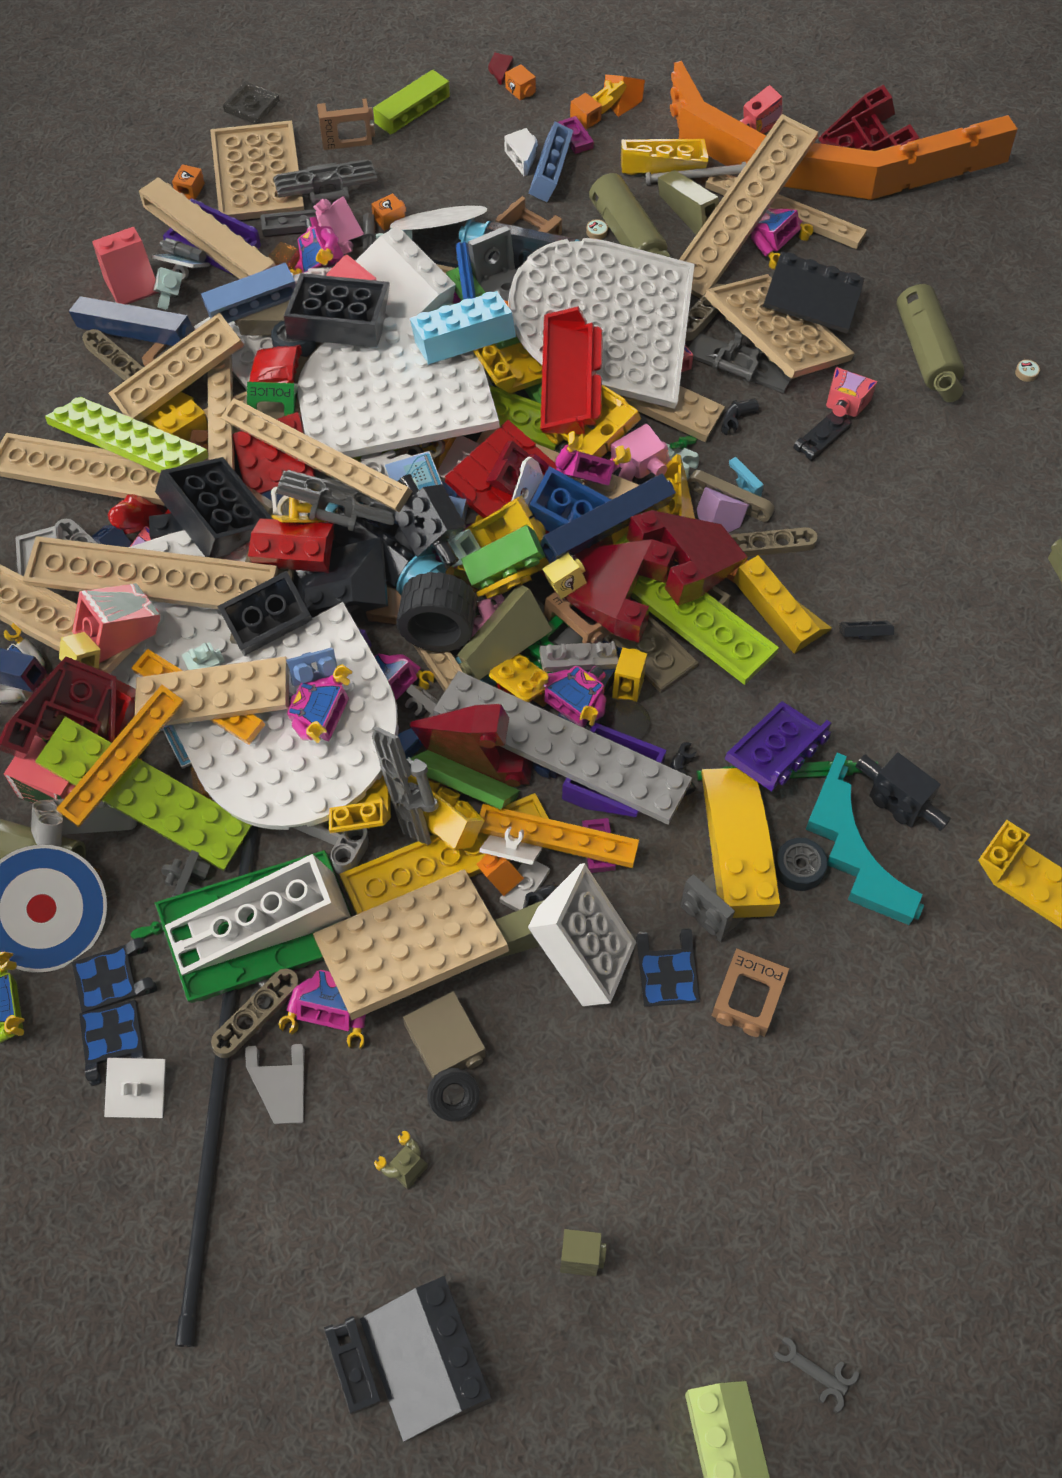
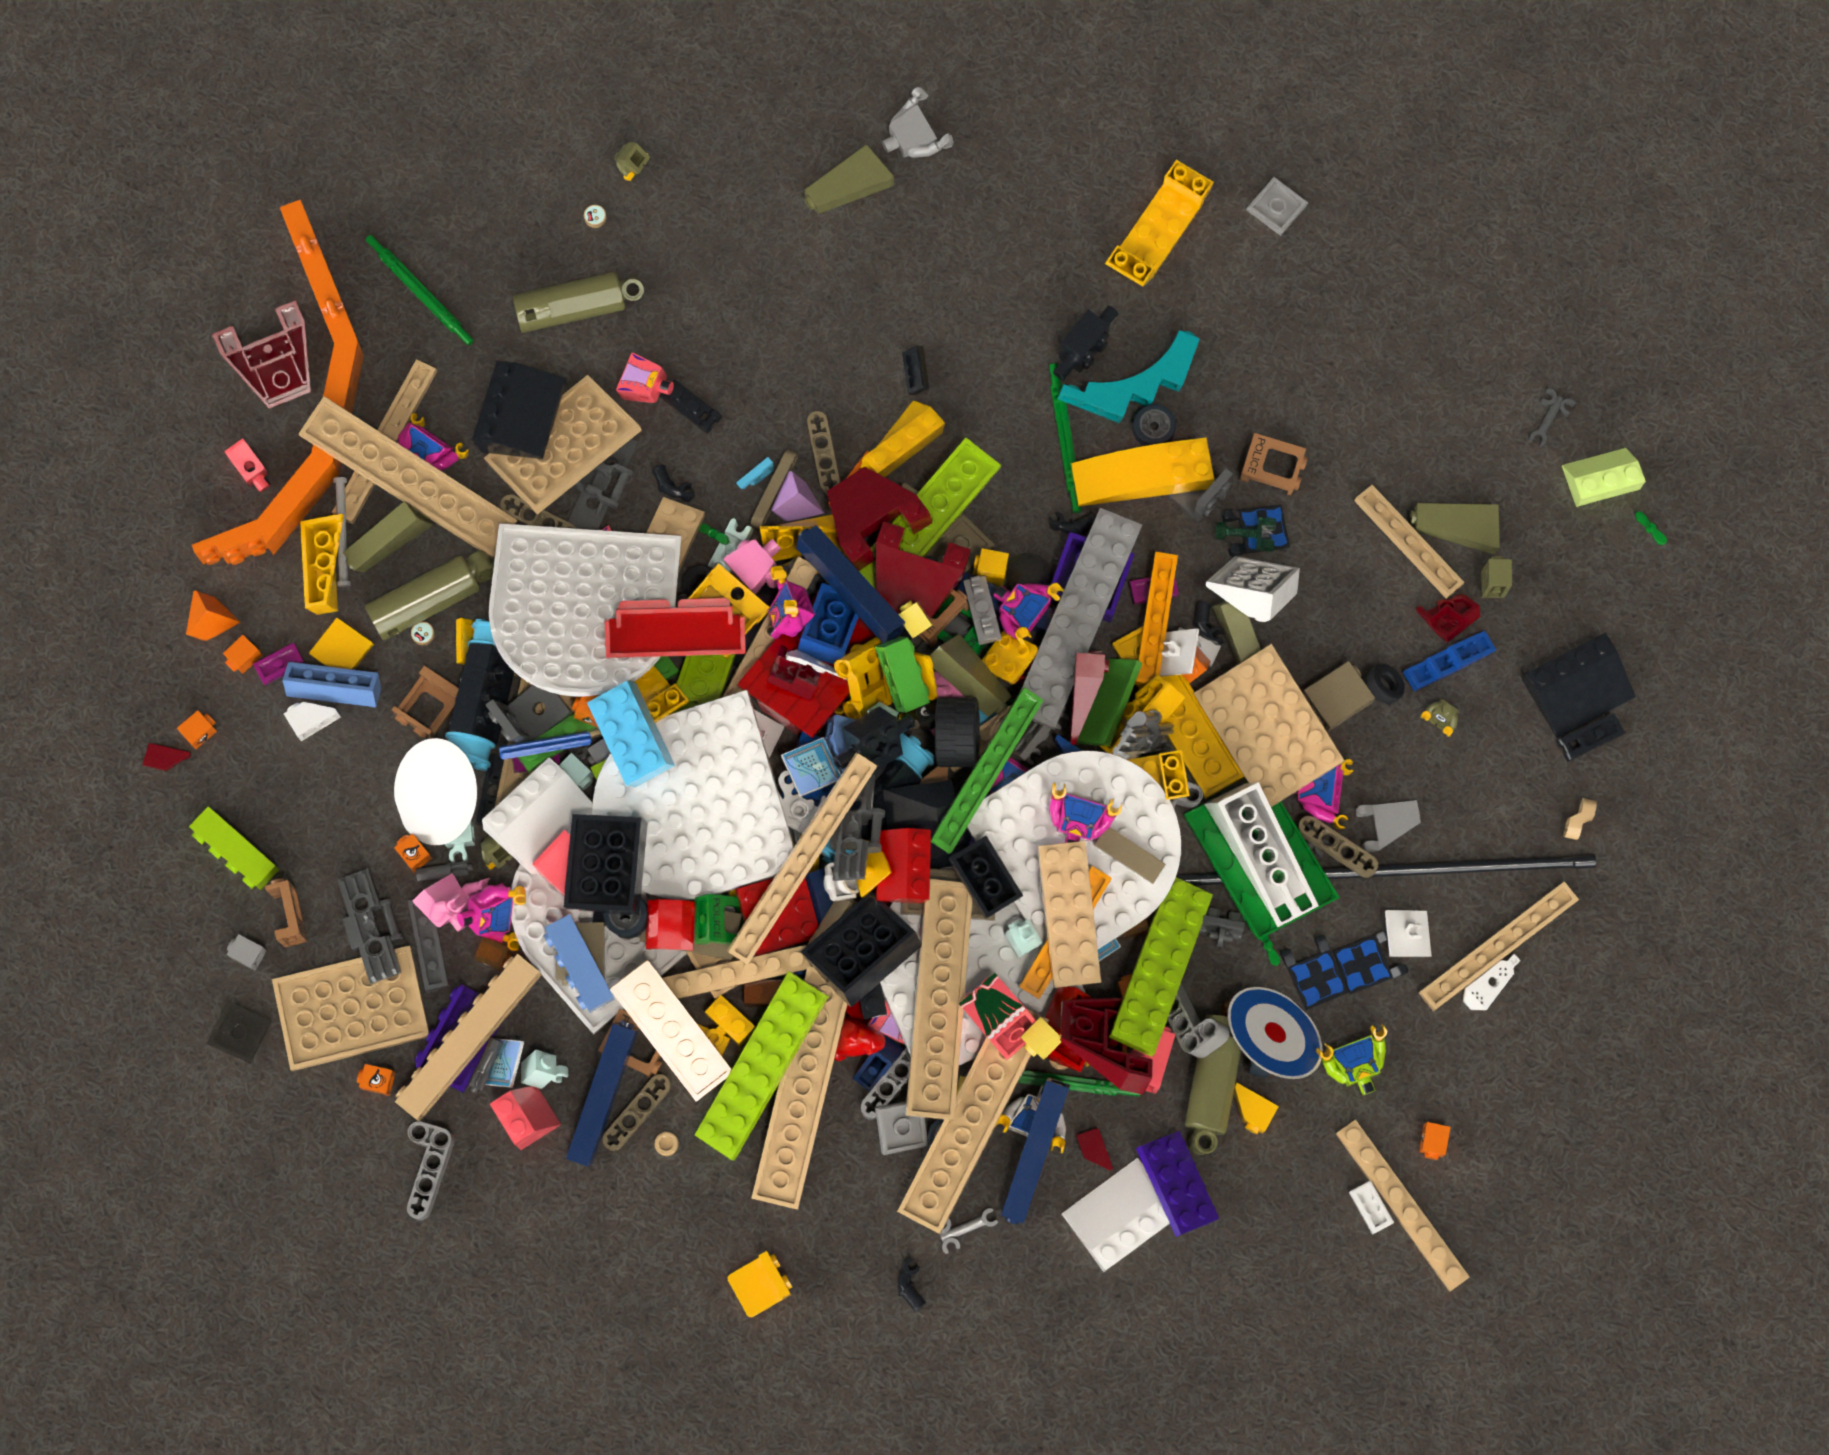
camera: 95 degrees left, 15 degrees up
light orange plate [56,684,184,827] -> none
medium blue hips [286,648,337,686] -> none
yellow slope [592,81,627,114] -> none
dark purple bracket [725,701,832,792] -> none
none -> light grey brick [226,934,267,971]
none -> yellow tile [309,618,374,670]
none -> green axle [365,235,474,346]
none -> light grey beam [407,1121,454,1221]
none -> tan tile [655,1132,679,1156]
none -> bright green plate [931,687,1044,854]
none -> dark tan tile [1094,827,1166,884]
none -> clear green bar [1215,517,1276,552]
none -> tan plate [1354,485,1465,599]
none -> blue slope [1403,631,1496,692]
none -> olive slope [1410,503,1500,554]
none -> dark red slope [1416,594,1480,643]
none -> tan plate [1419,882,1579,1012]
none -> white piece [1463,954,1520,1010]
none -> tan piece [1564,798,1597,840]

